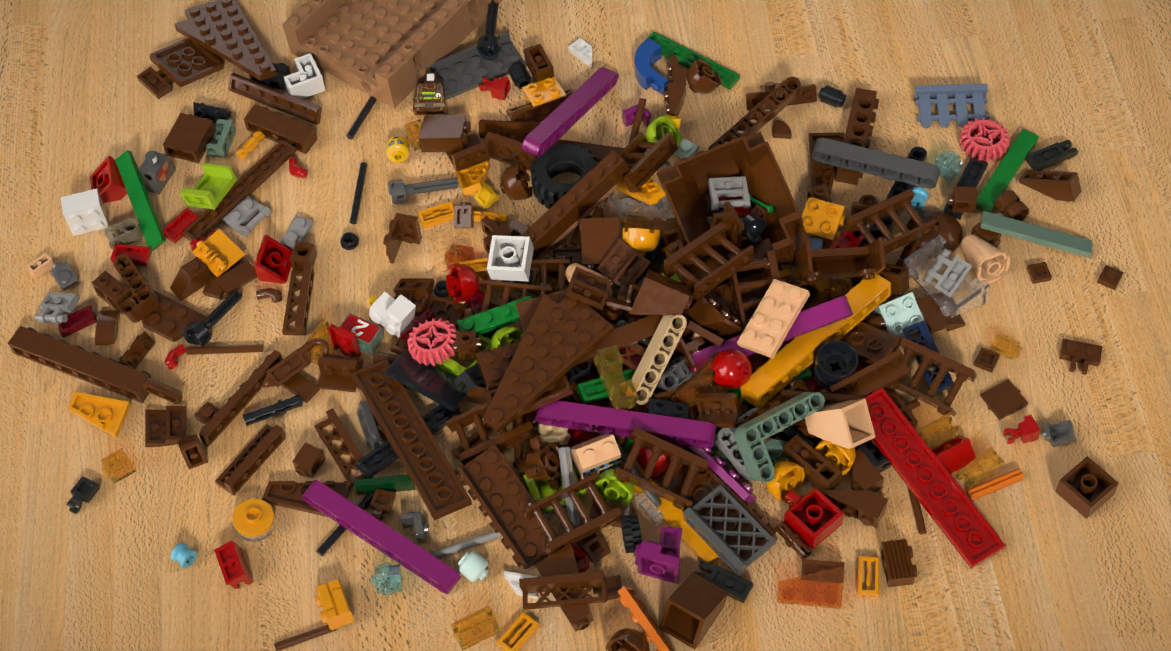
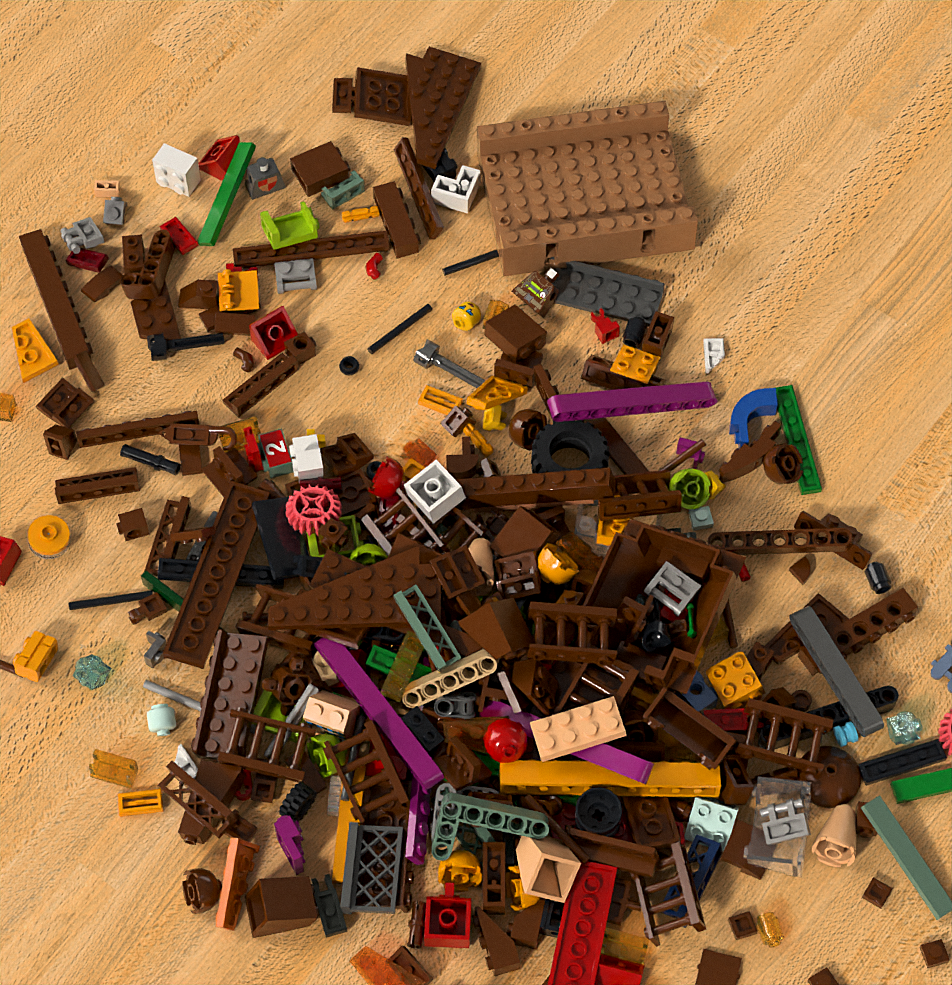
camera: 40 degrees right, 5 degrees up
dark tan piece [105,218,143,249] -> none
reddish brown hinge [118,331,155,369] -> none
red plate [162,208,199,244] -> none
red arm [164,344,186,370] -> none
reddish brown bar [186,344,264,355] -> none
black hinge [193,102,231,125] -> none
reddish brown plate [195,402,220,425] -> none
reddish brown wing [262,481,352,517] -> none
light grey plate [280,215,314,251] -> none
magenta beam [302,480,461,594] -> none
reddish brown bracket [383,213,422,264] -> none
green plate [457,296,531,336] -> none
black piece [477,1,501,60] -> none
reddish brown bracket [479,120,541,143] -> none
magenta bracket [659,527,682,558] -> none
reddish brown brick [948,186,977,213] -> none
reddish brown wheel [994,190,1030,221] -> none
none -> reddish brown plate [170,526,216,544]
none -> sand green fence [394,585,462,672]

